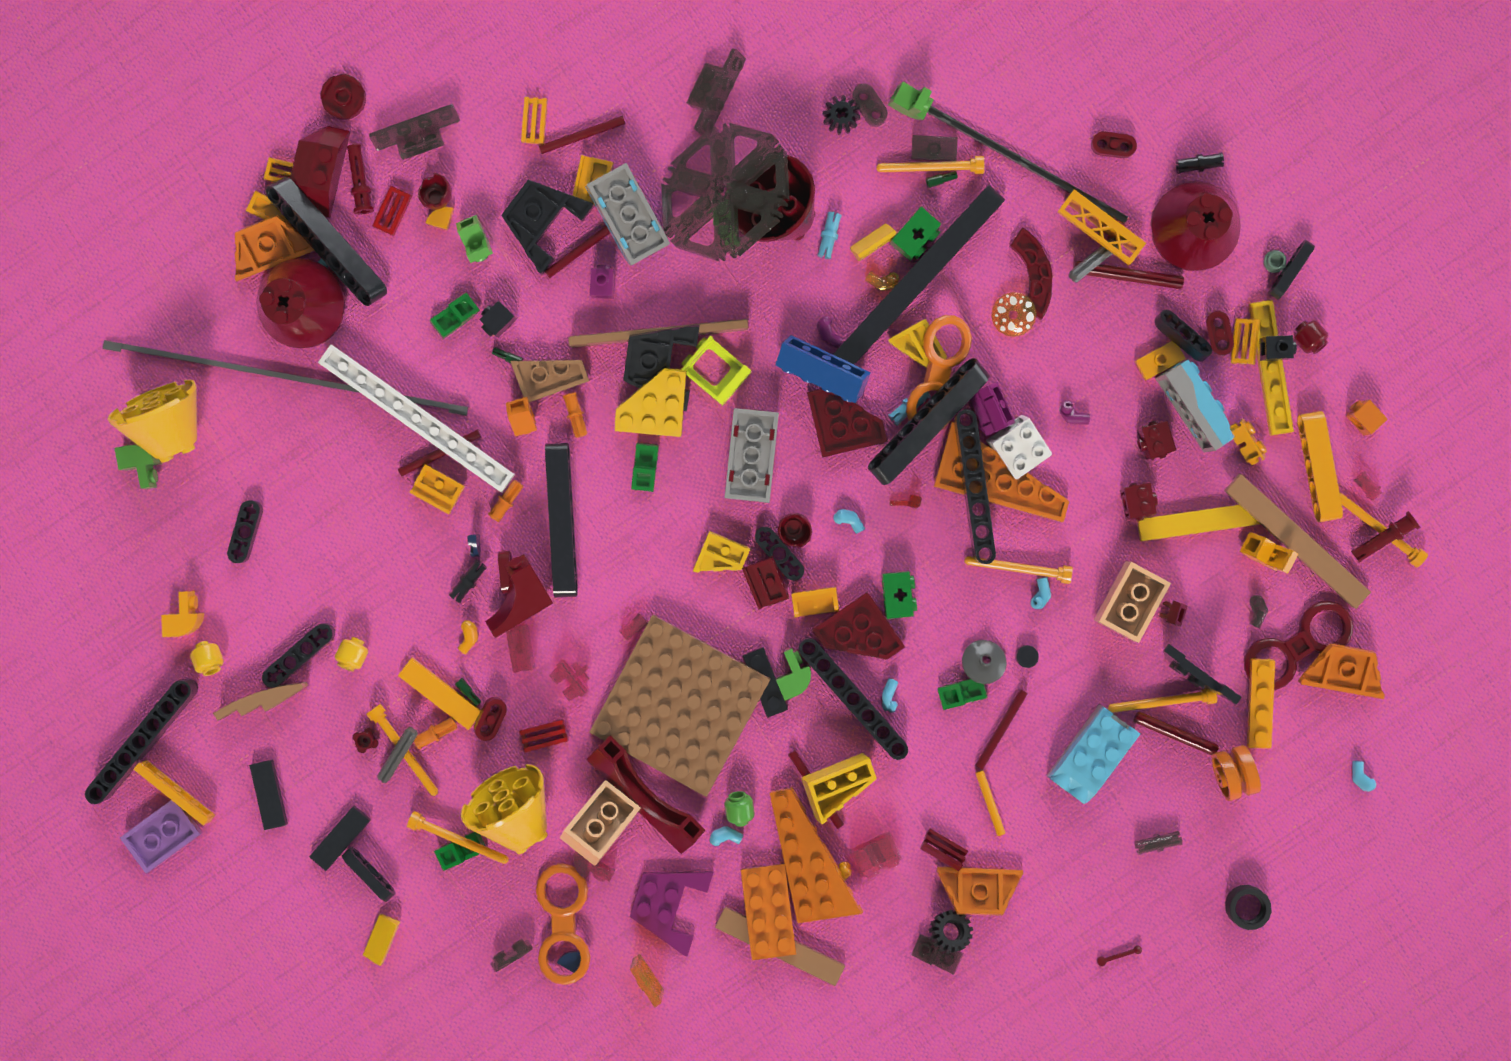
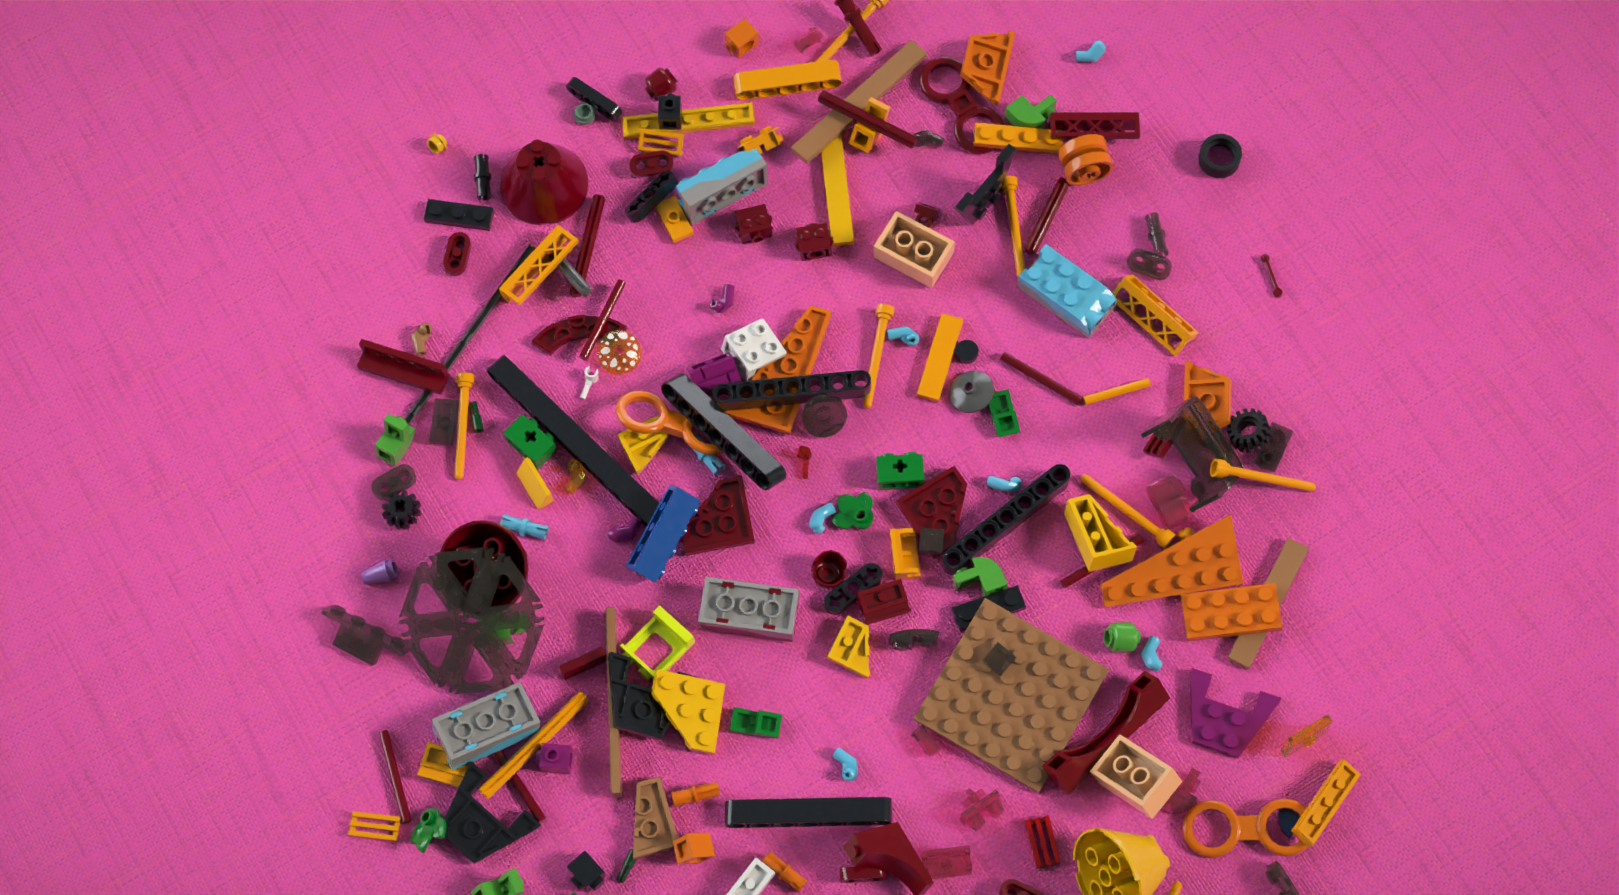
camera: 85 degrees left, 20 degrees down
none -> dark red fence [357,339,450,395]
none -> medium lavender cone [361,559,398,585]
none -> medium nougat arm [411,323,432,357]
none -> green plate [411,807,446,853]
none -> black plate [424,199,494,231]
none -> yellow plate [427,133,447,154]
none -> light orange axle [479,692,588,799]
none -> dark red tile [559,647,607,680]
none -> dark red bar [579,279,626,361]
none -> white hand [580,366,599,400]
none -> clear smoke tile [801,394,848,438]
none -> dark red axle [818,90,918,148]
none -> green plate [831,492,874,530]
none -> medium azure arm [832,747,858,781]
none -> clear smoke slope [889,629,940,651]
none -> light orange tile [917,313,963,403]
none -> clear smoke tile [919,528,944,554]
none -> clear smoke tile [982,642,1016,677]
none -> bright green brick [1005,94,1057,129]
none -> dark red fence [1049,112,1140,139]
none -> light orange piece [1080,474,1176,549]
none -> light orange fence [1112,274,1199,356]
none -> clear smoke plate [1127,249,1172,280]
none -> clear smoke windscreen [1141,396,1244,512]
none -> light orange piece [1210,458,1316,492]
none -> light orange tile [1291,758,1361,847]

